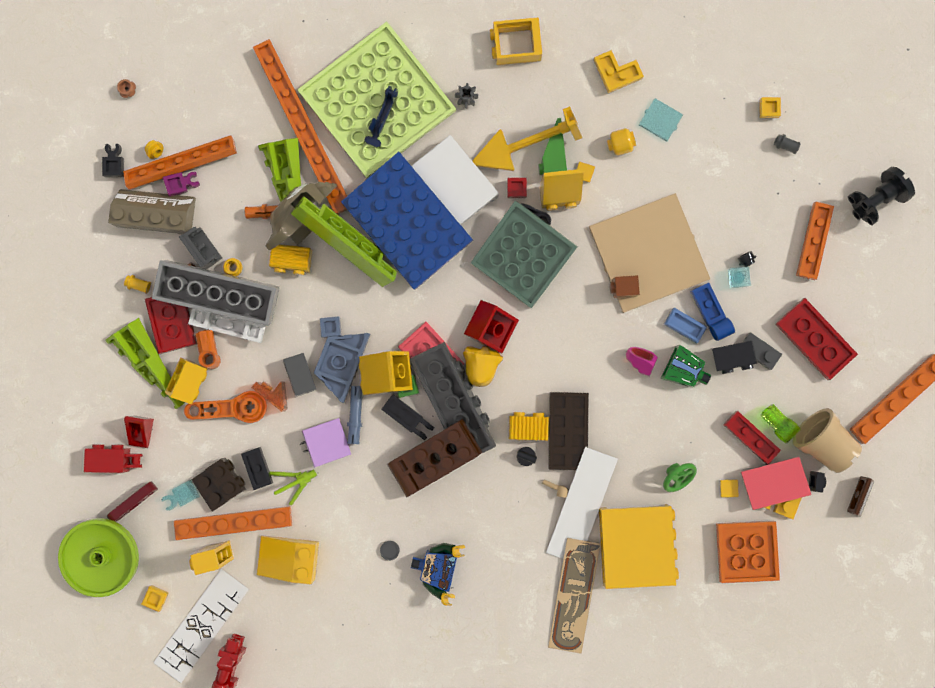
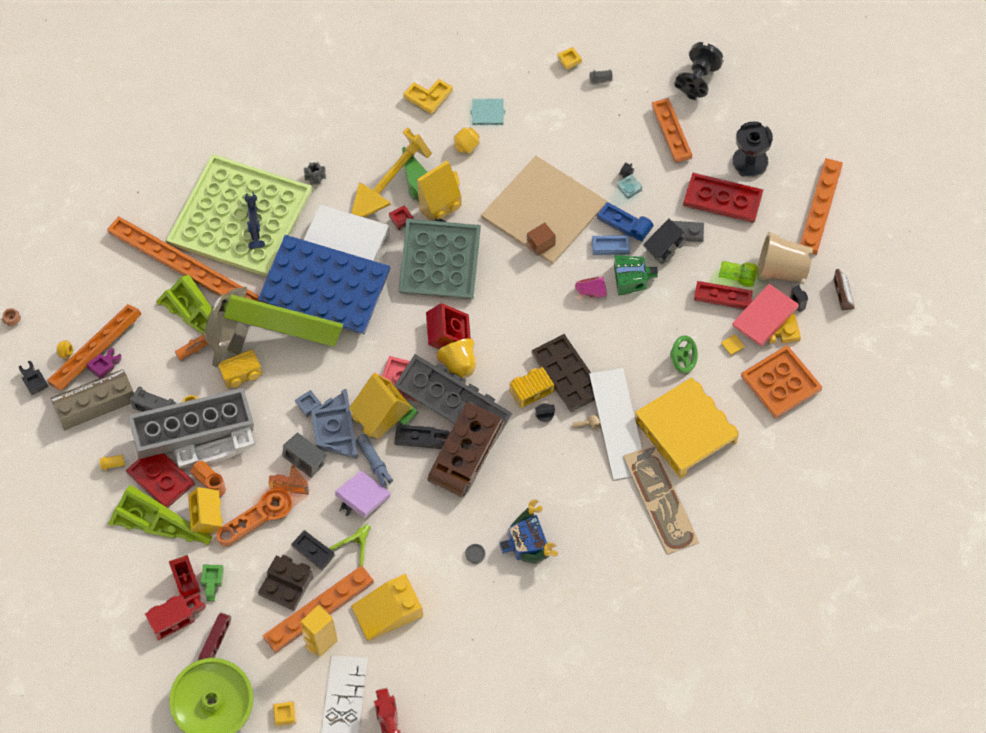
camera: 30 degrees left, 25 degrees down
clear light blue plate [161,480,200,510] -> none
yellow window [490,17,542,65] -> none
none -> bright green plate [201,564,224,601]
none -> black piece [732,121,773,177]

